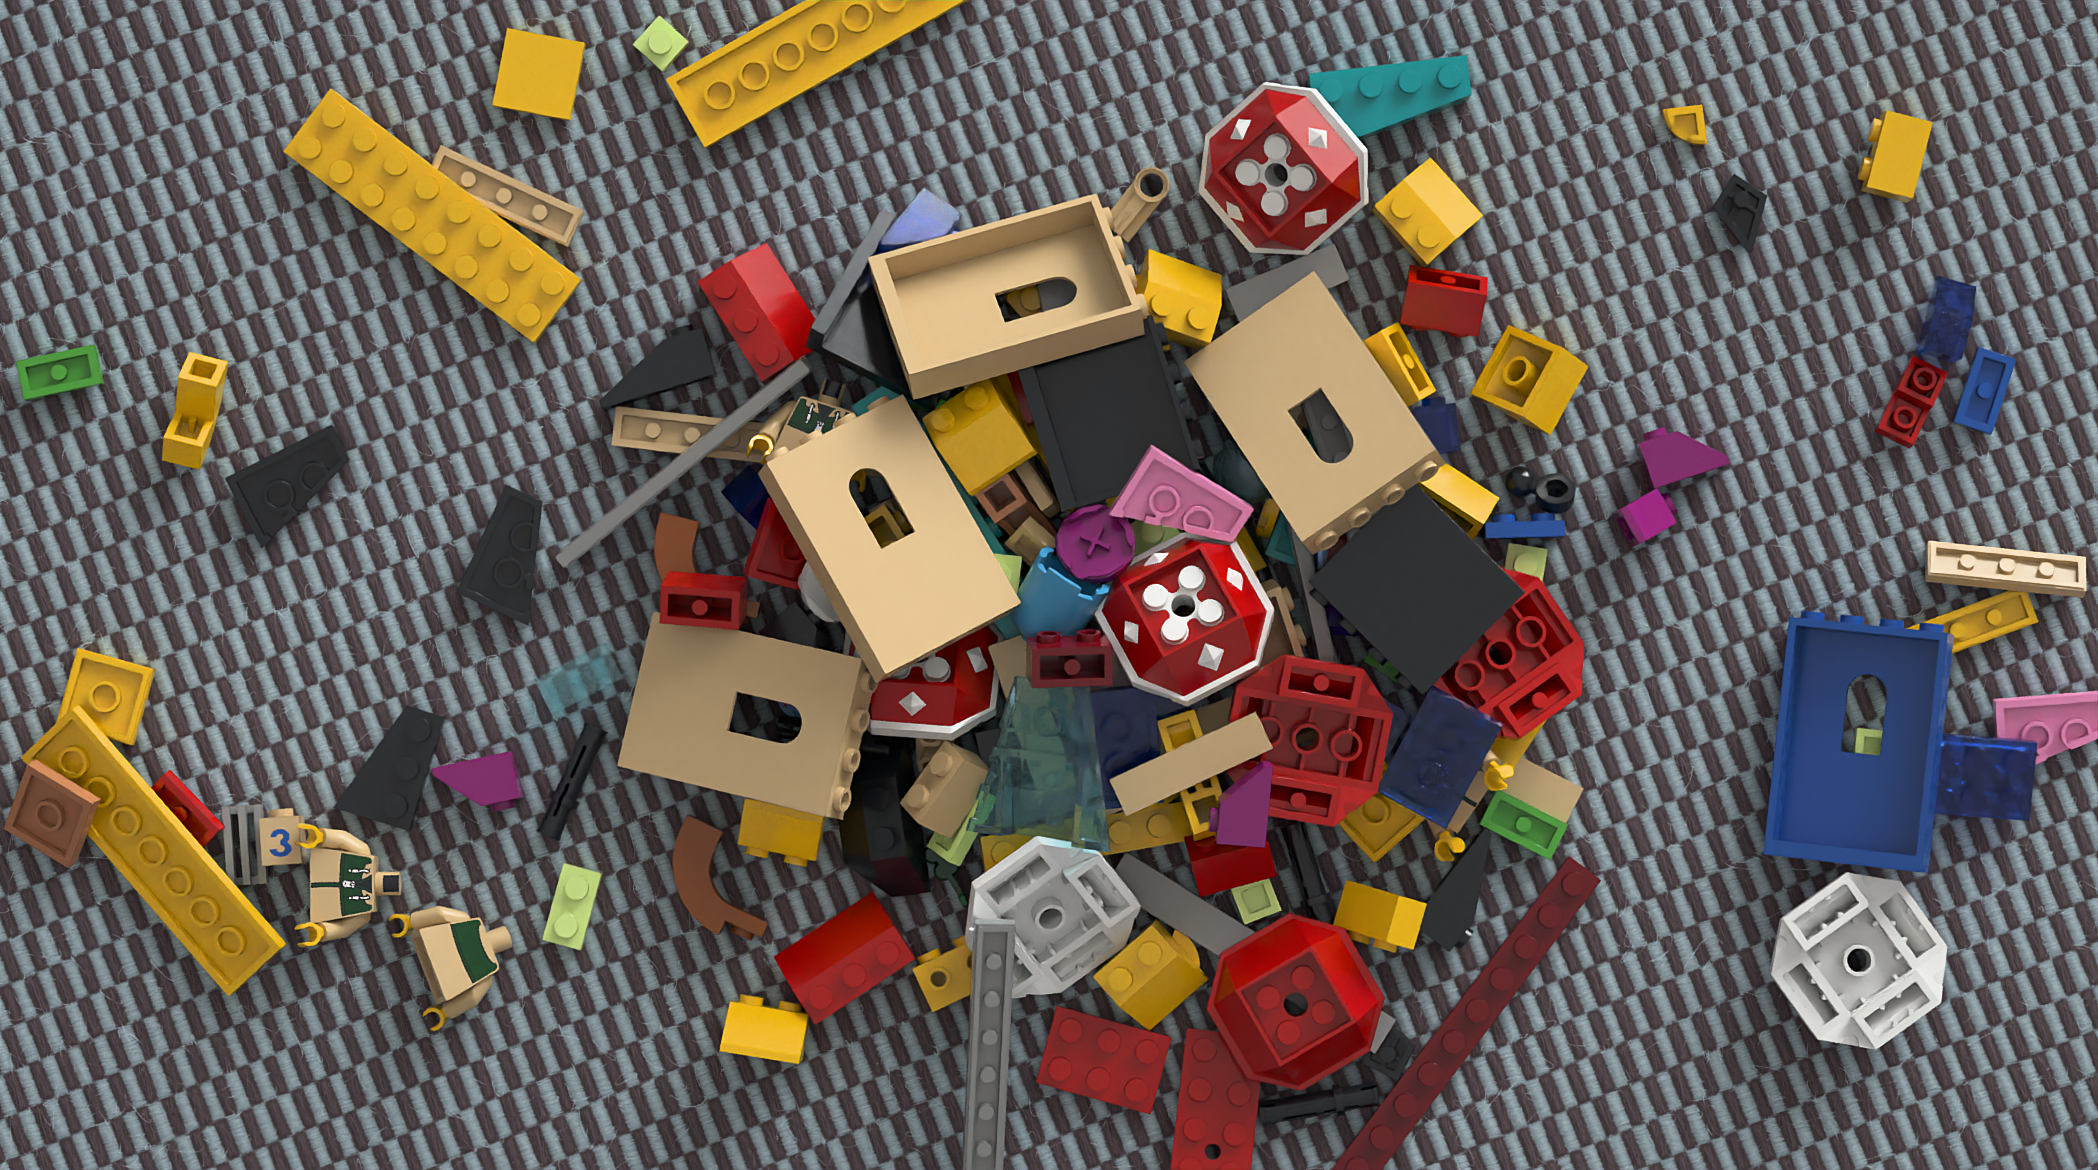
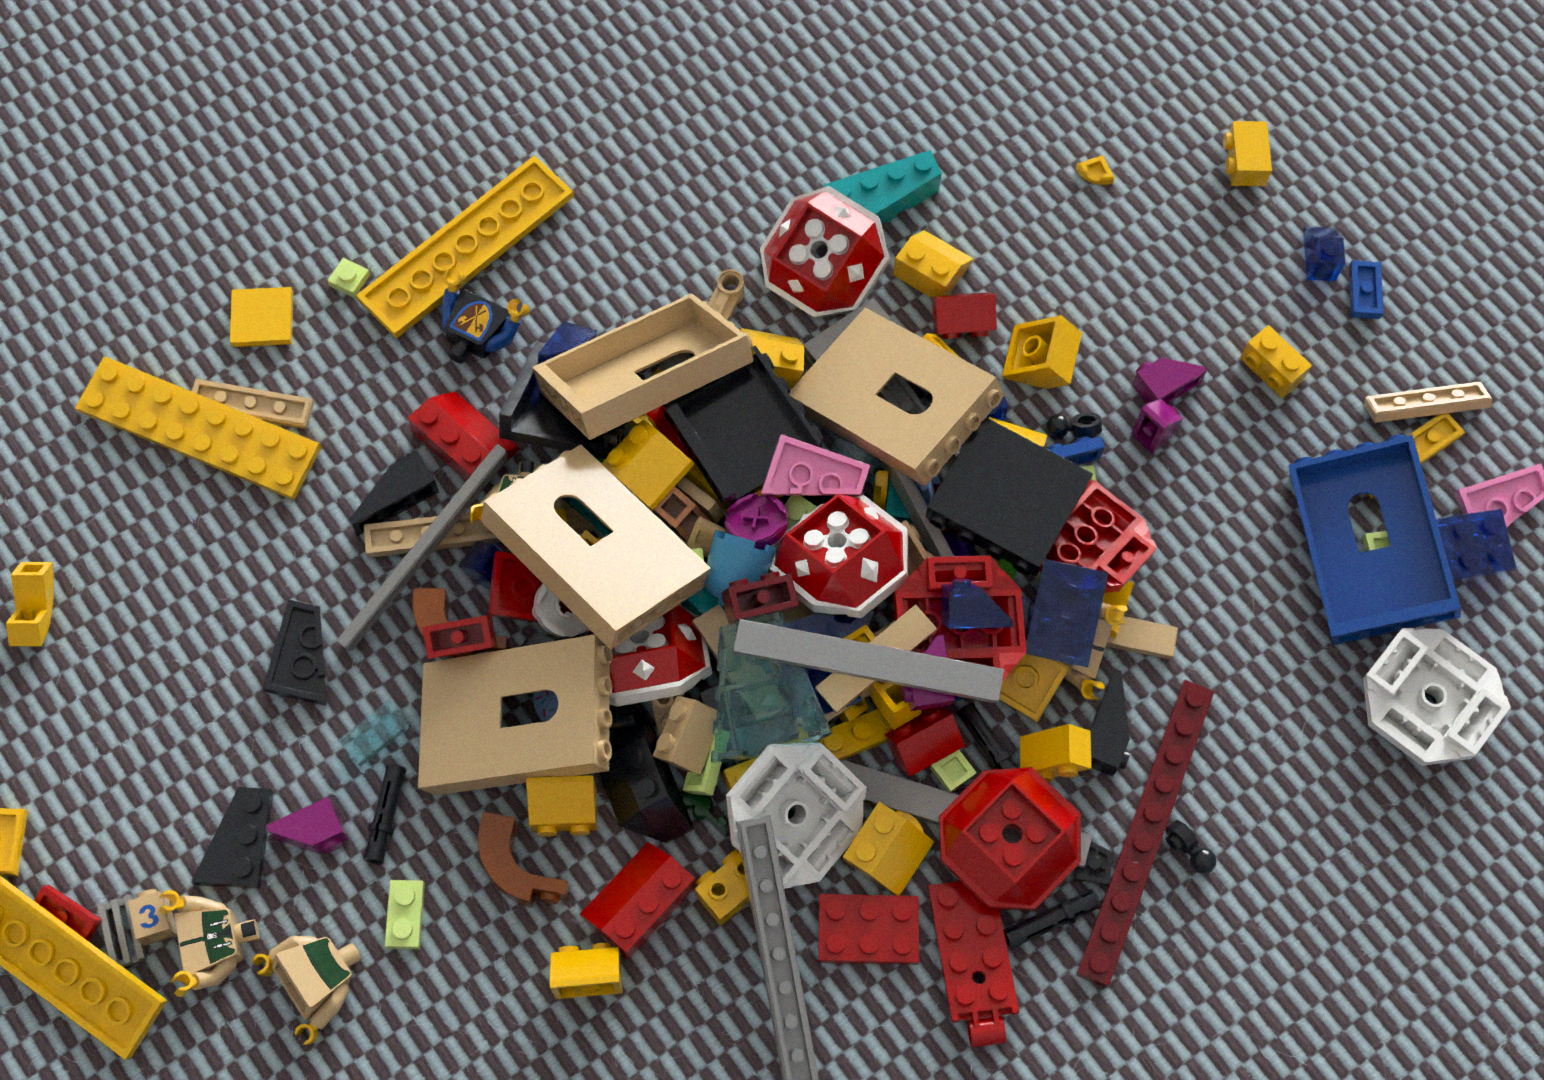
camera: 20 degrees left, 20 degrees down
black wing [225,424,350,548] -> none
bright green plate [1478,790,1568,860] -> none
black piece [1712,174,1767,253] -> none
red slope [1874,355,1948,449] -> none
none -> torso [442,269,530,364]
none -> light grey tile [733,619,1004,704]
none -> clear blue slope [941,579,1013,629]
none -> black plate [1165,820,1217,874]
none -> yellow brick [1240,325,1312,399]

